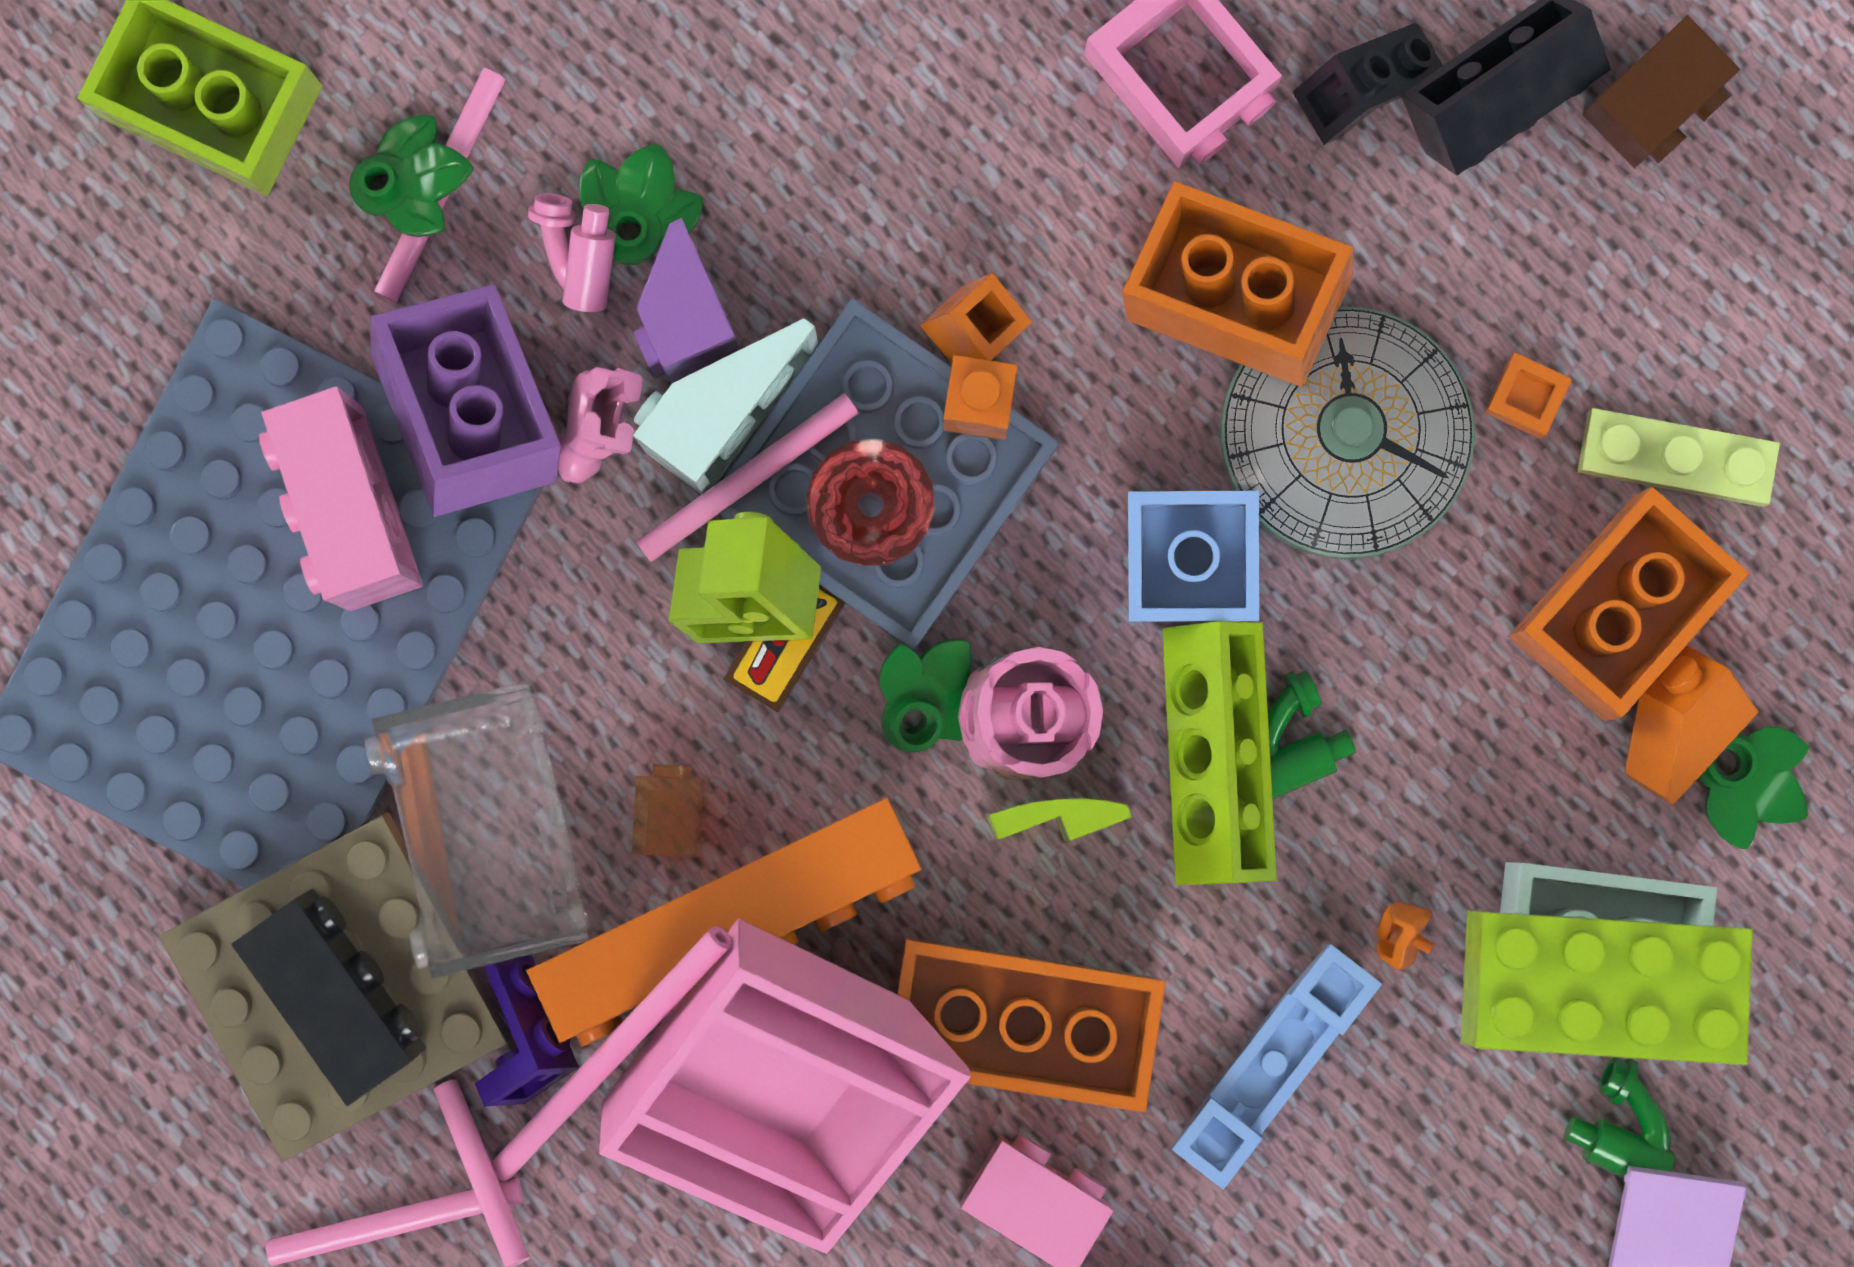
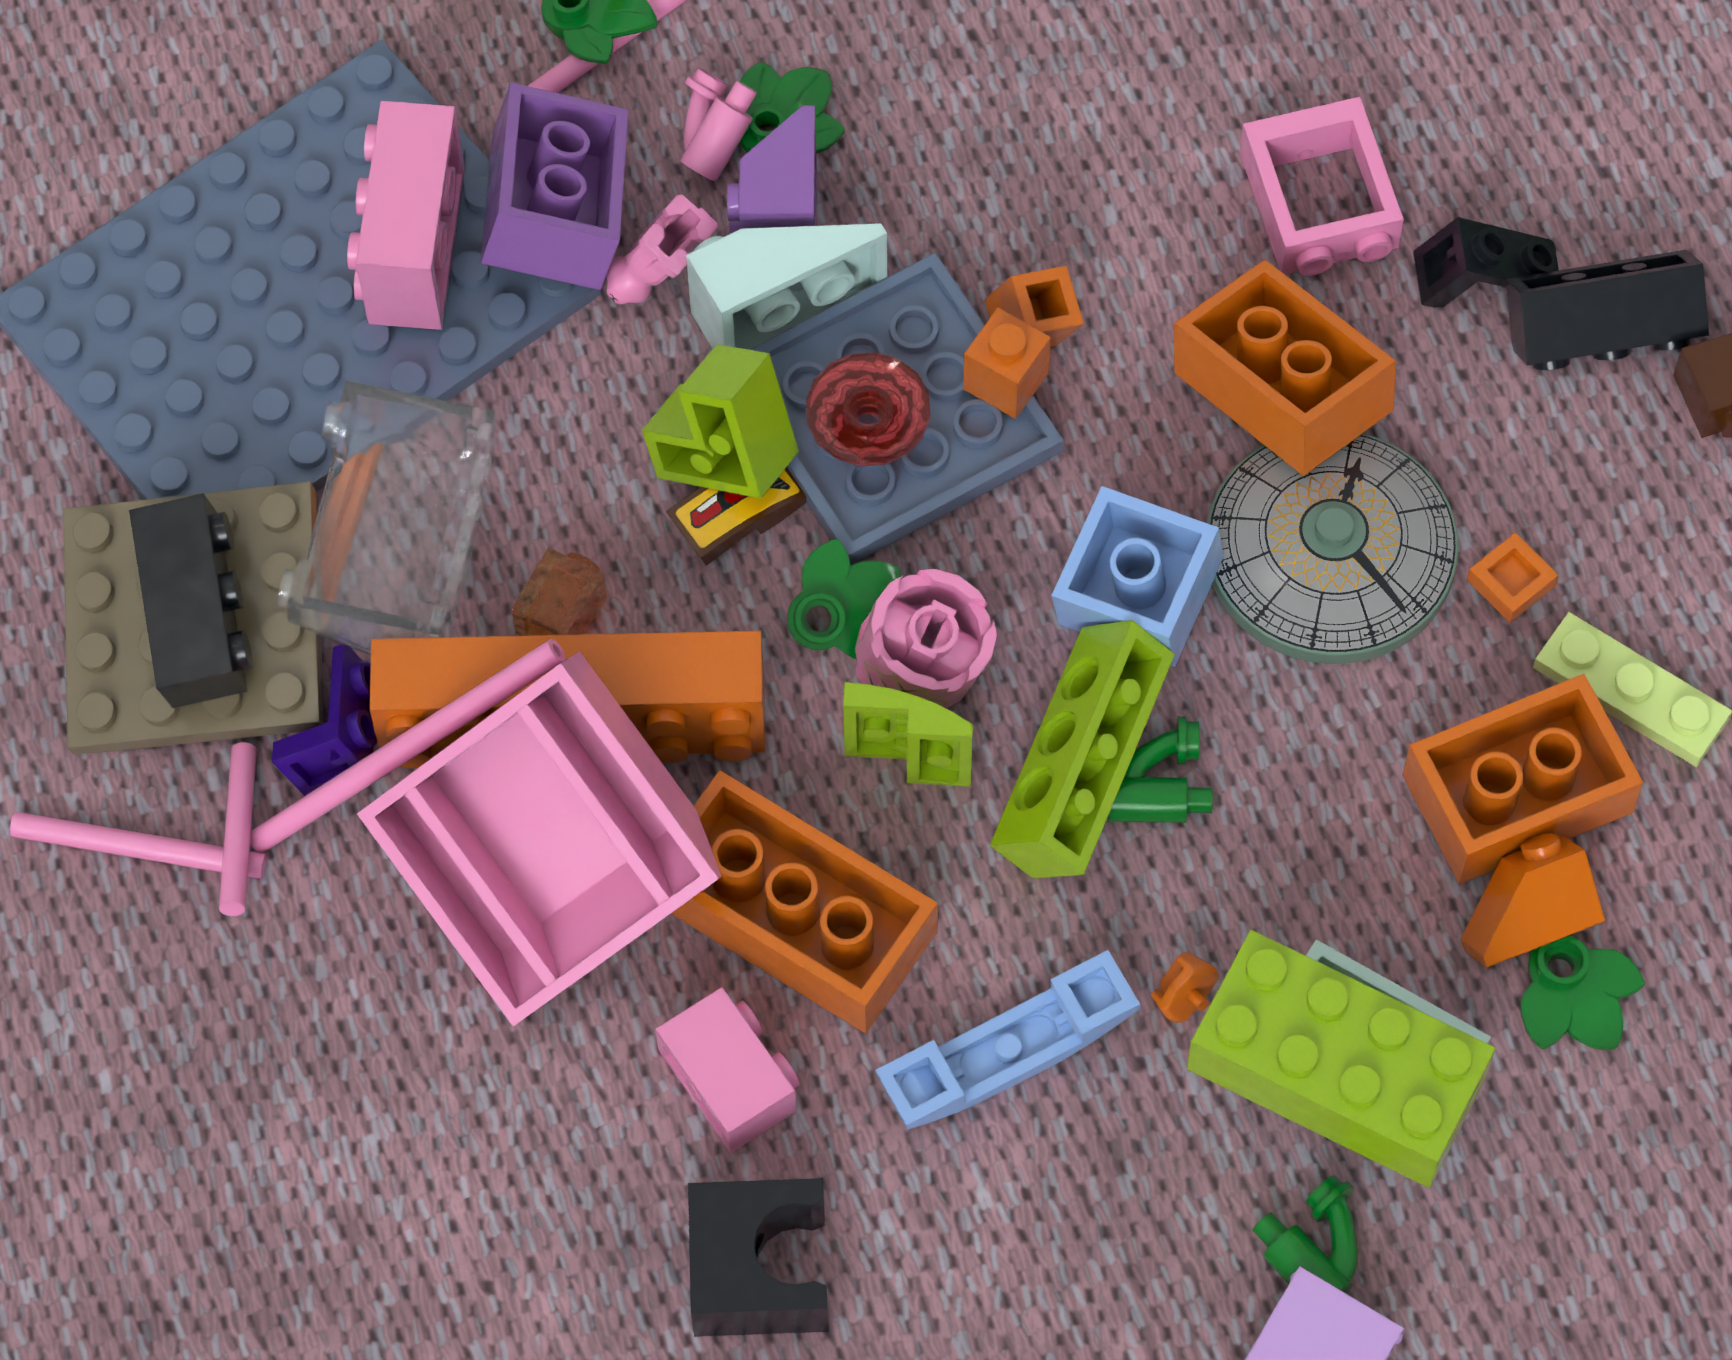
camera: 25 degrees right, 20 degrees down
bright pink bar [636,393,859,562] -> none

